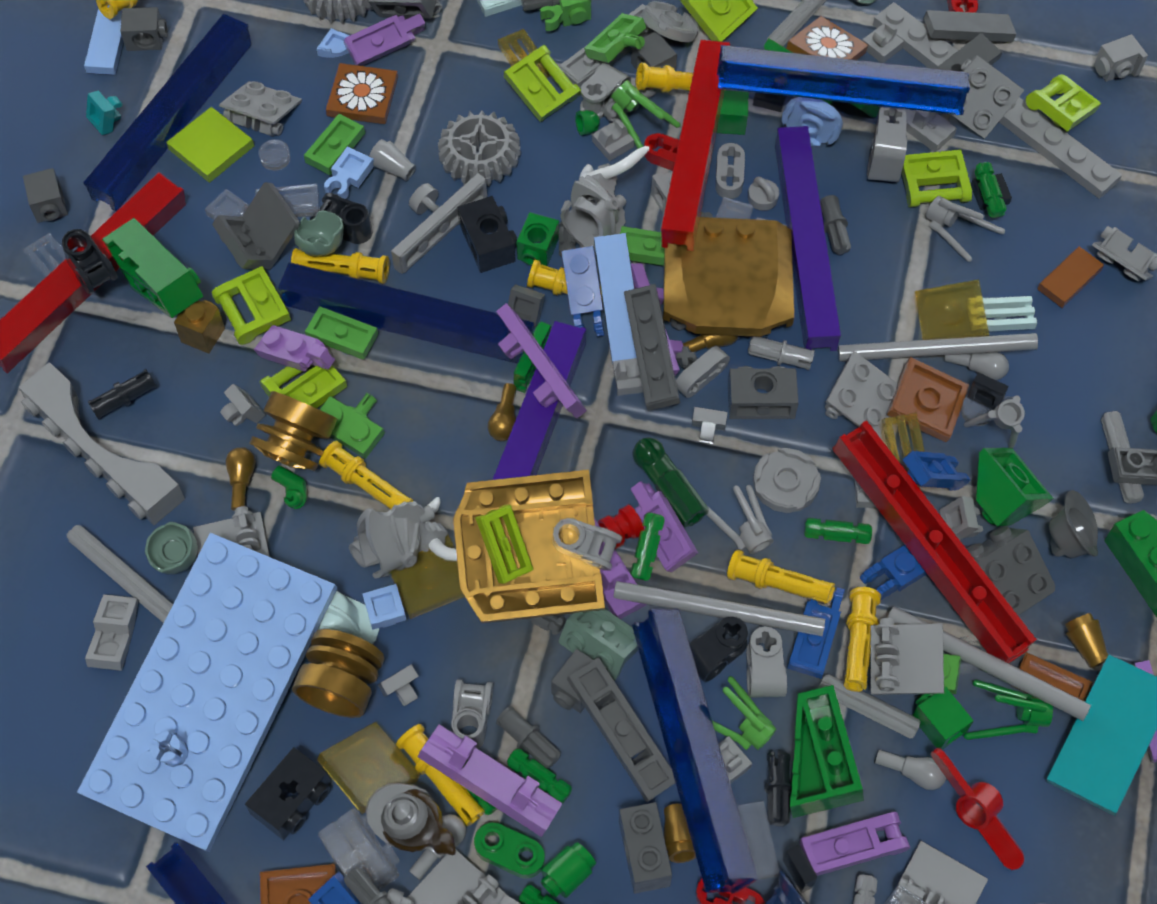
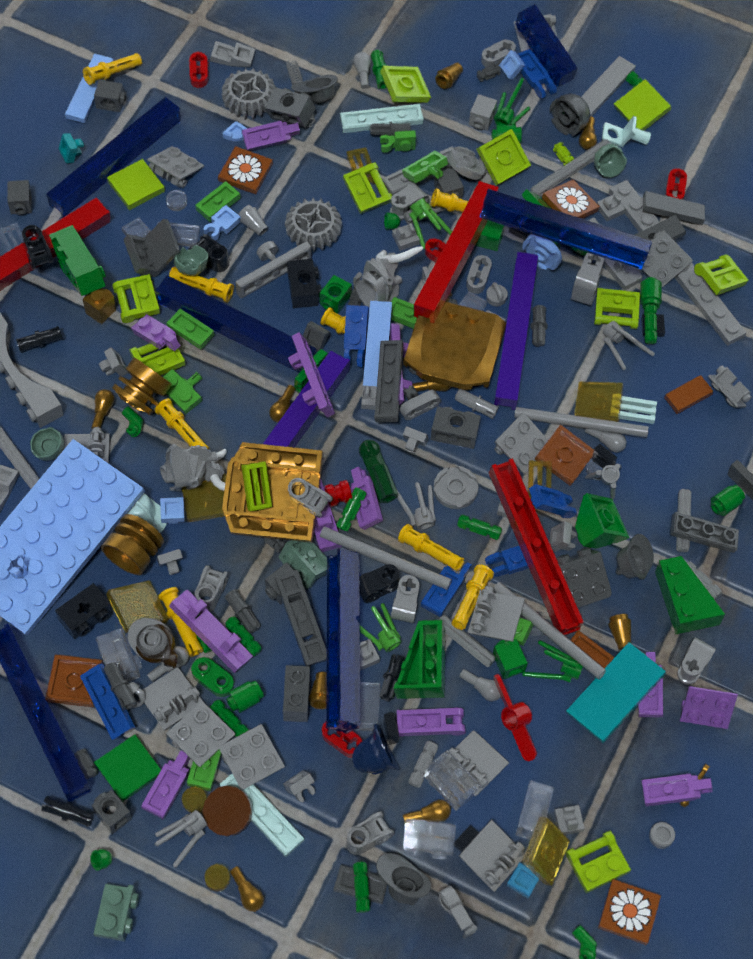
camera: 10 degrees right, 0 degrees up
none -> green brick [640,277,662,309]

